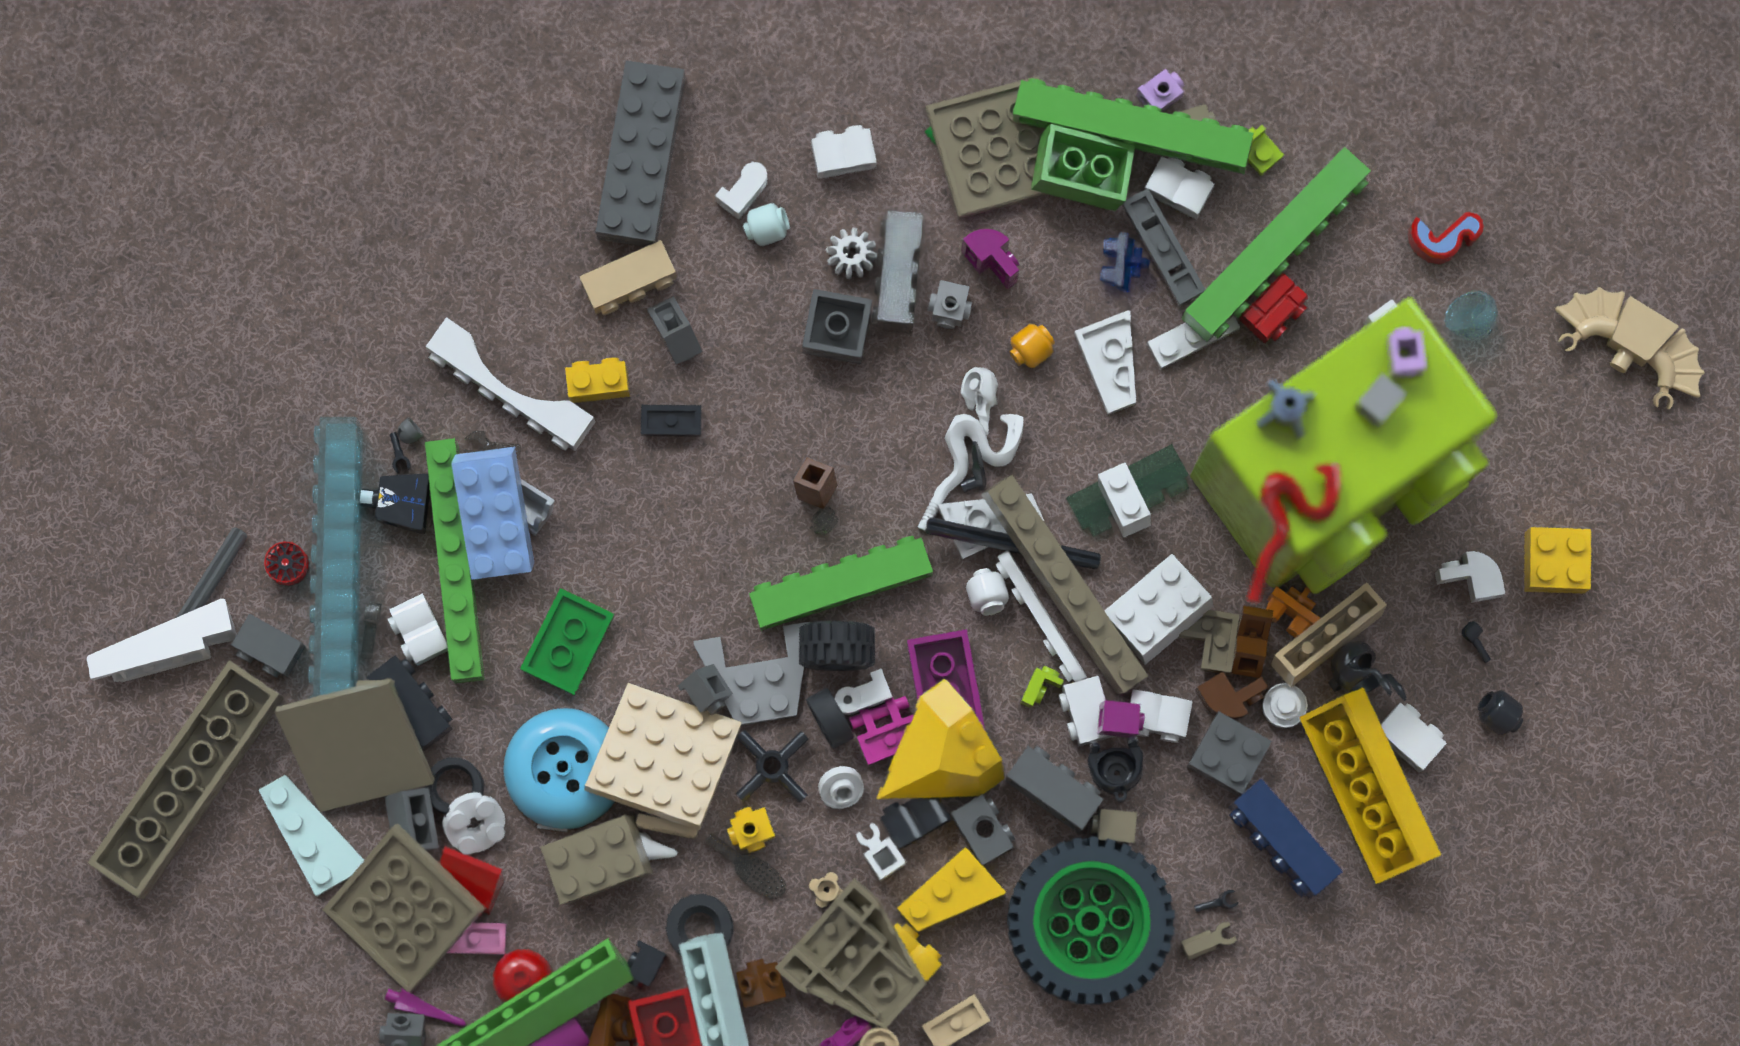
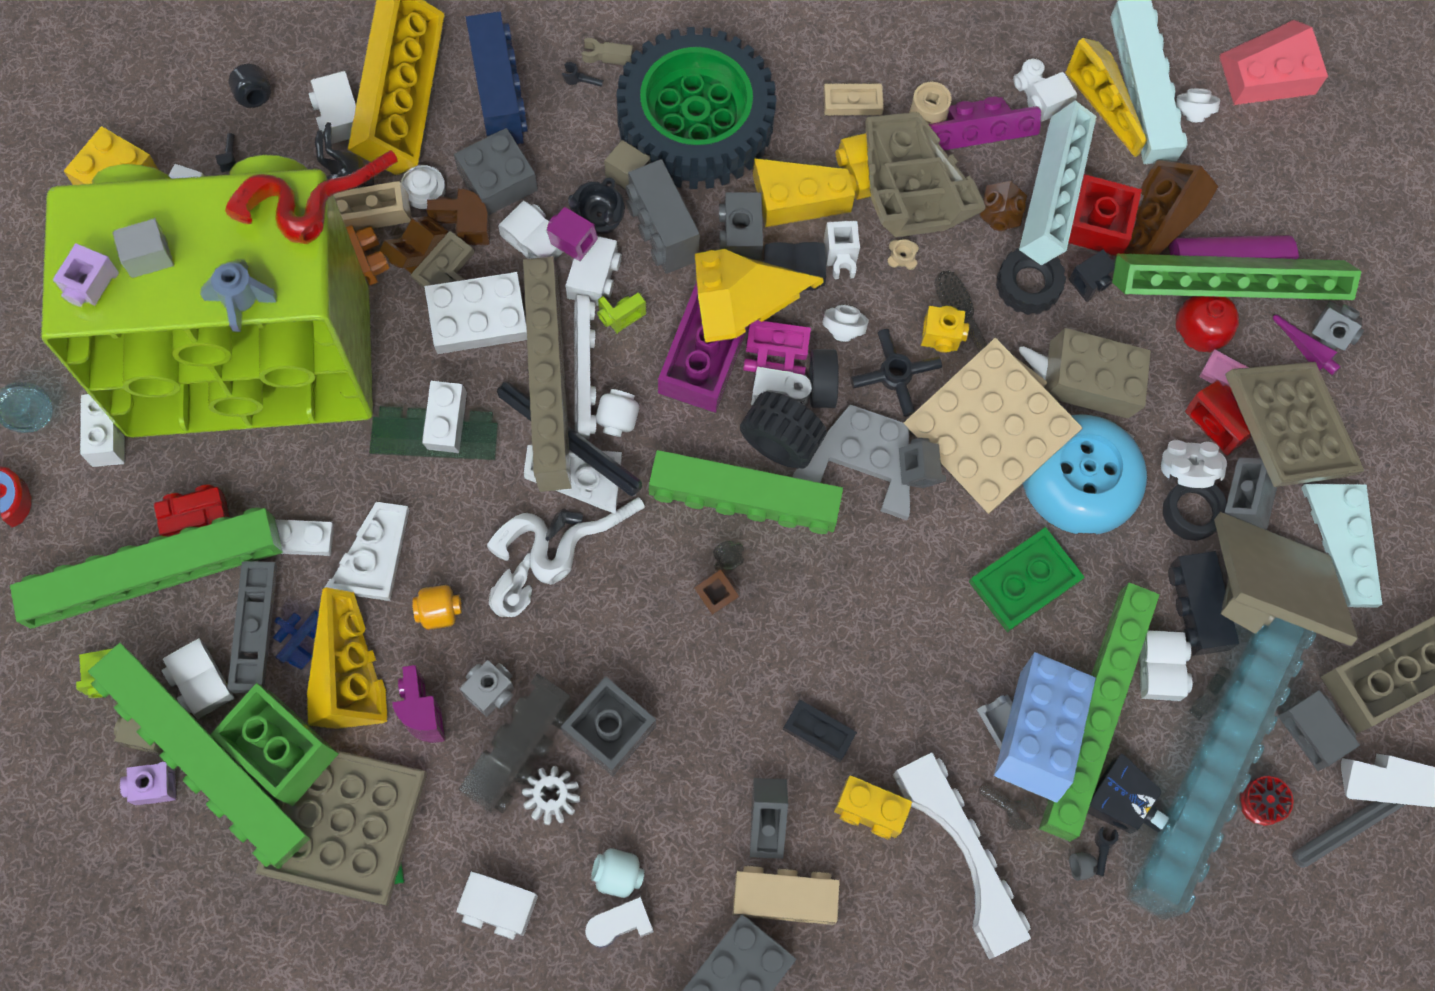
camera: 155 degrees left, 10 degrees down
none -> yellow wedge [307,587,387,729]

